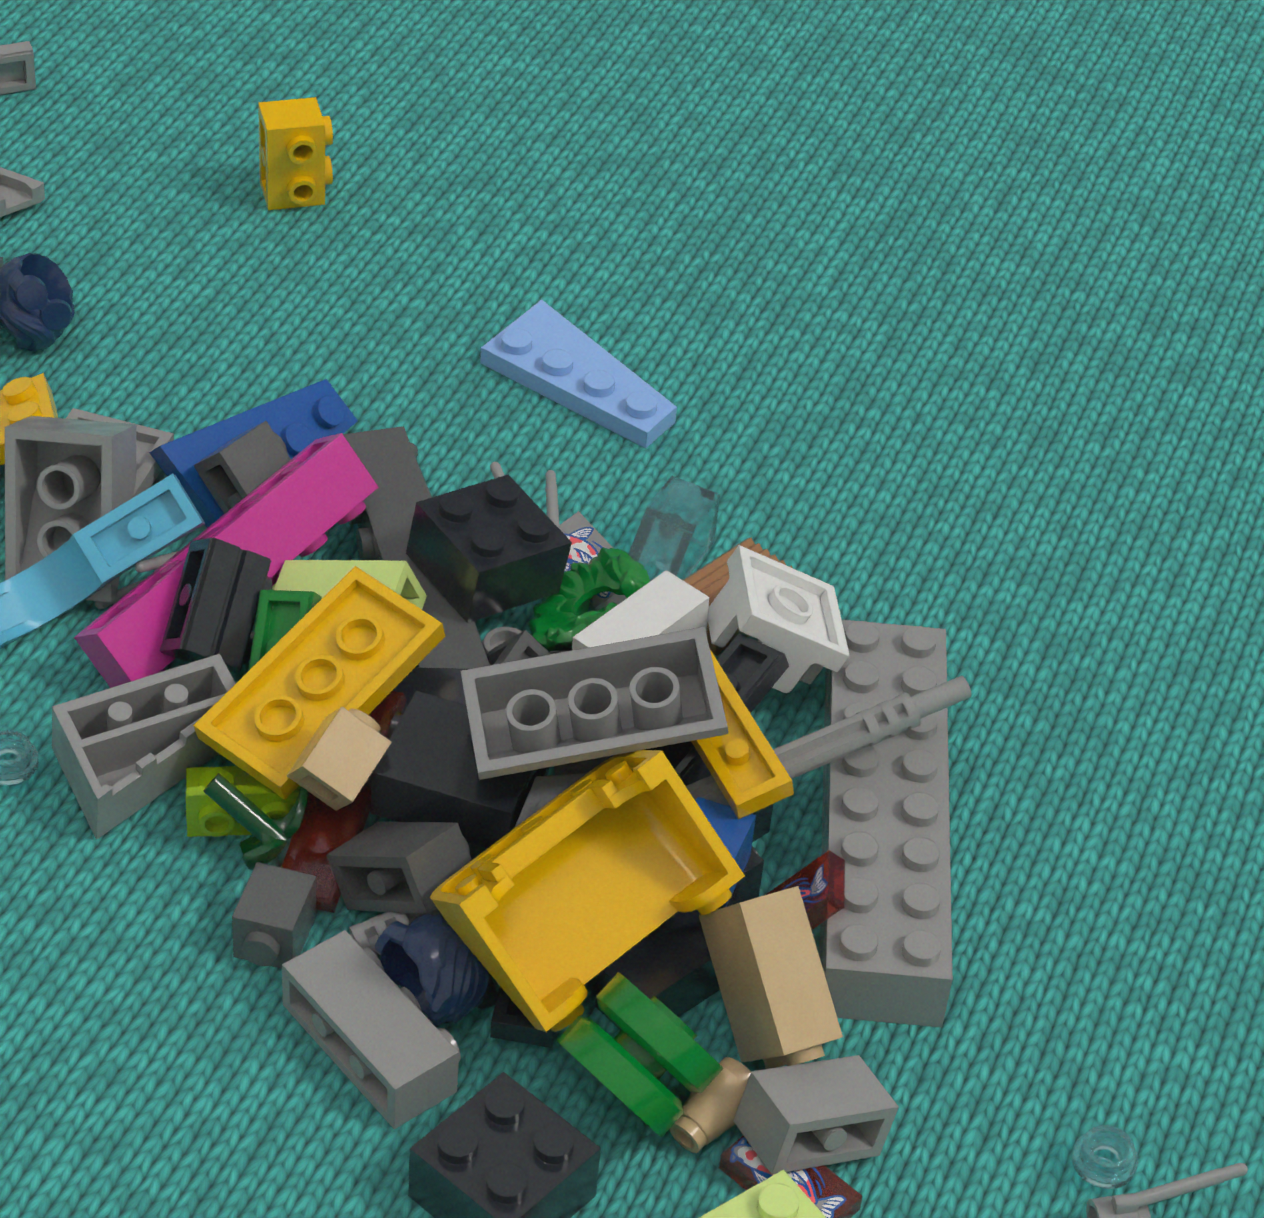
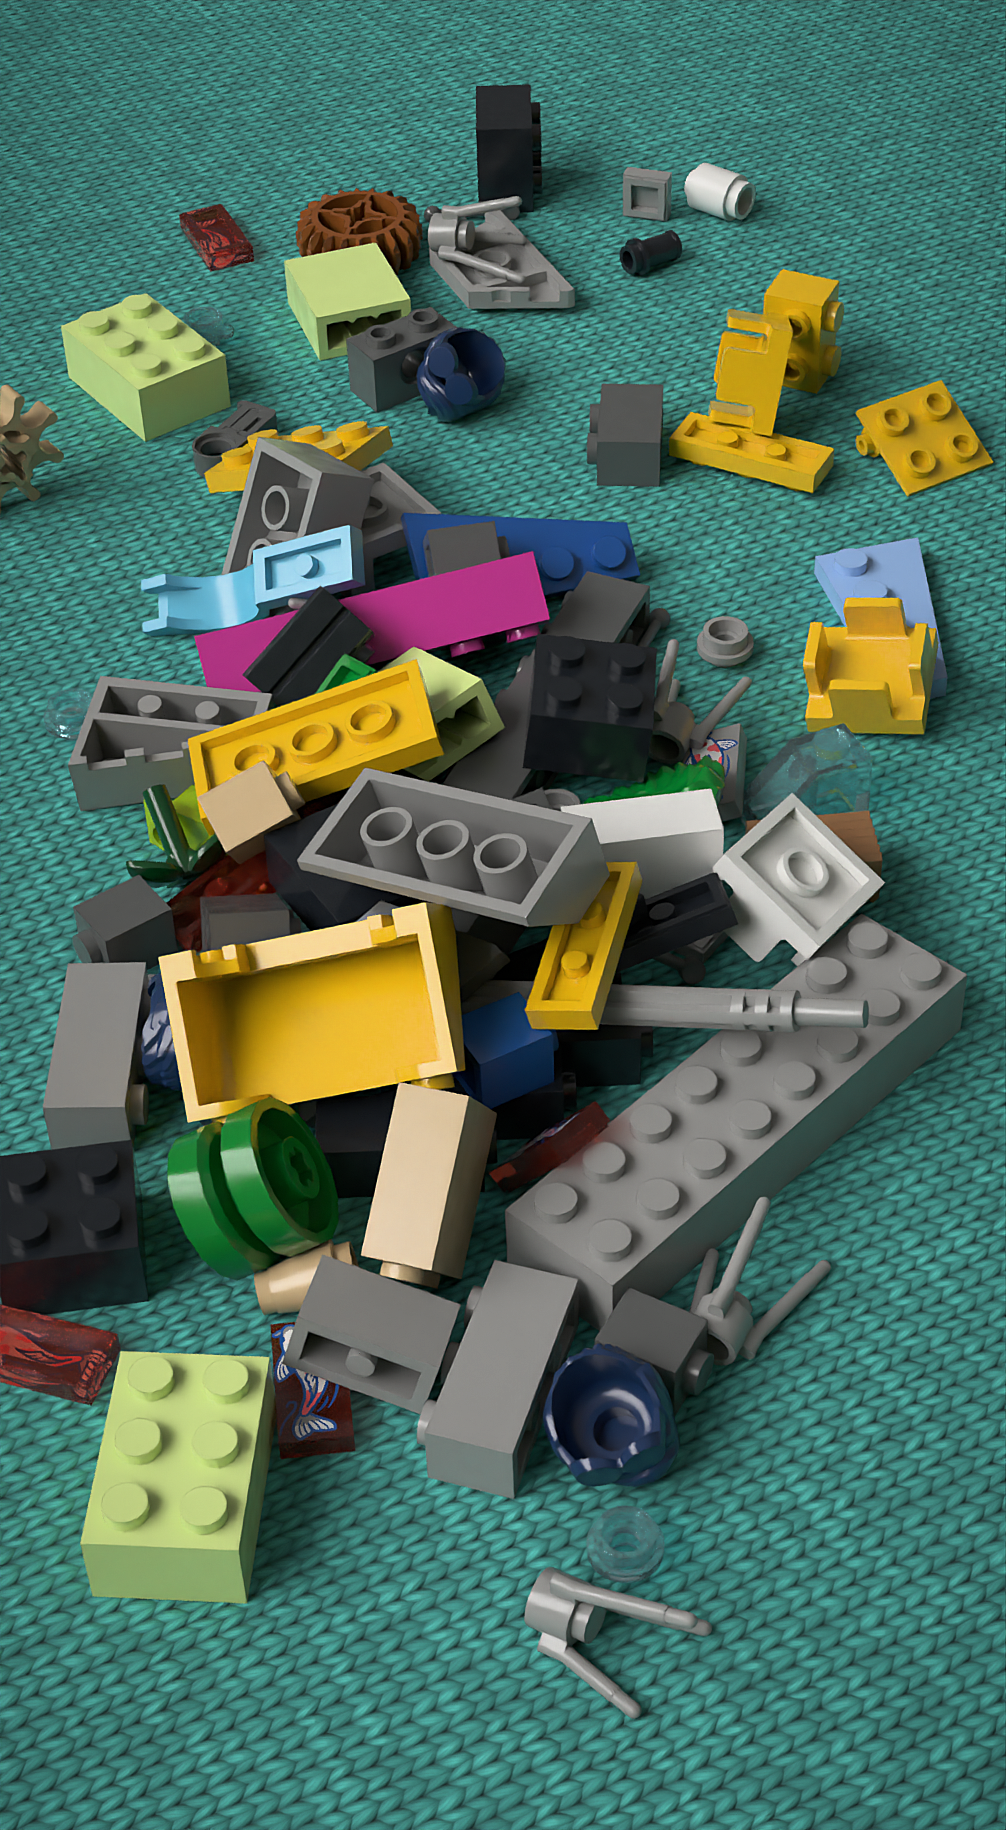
camera: 45 degrees right, 0 degrees up
none -> light grey brick [417,1260,579,1499]
none -> dark blue hair [543,1343,680,1487]
none -> dark grey brick [587,384,663,487]
none -> dark grey brick [595,1287,714,1416]
none -> black pin [619,230,682,276]
none -> yellow plate [669,412,834,493]
none -> white brick [684,163,756,221]
none -> light grey plant [689,1197,831,1365]
none -> light grey plate [697,616,754,668]
none -> yellow panel [708,309,793,436]
none -> yellow panel [803,597,939,735]
none -> yellow hinge [855,380,994,497]

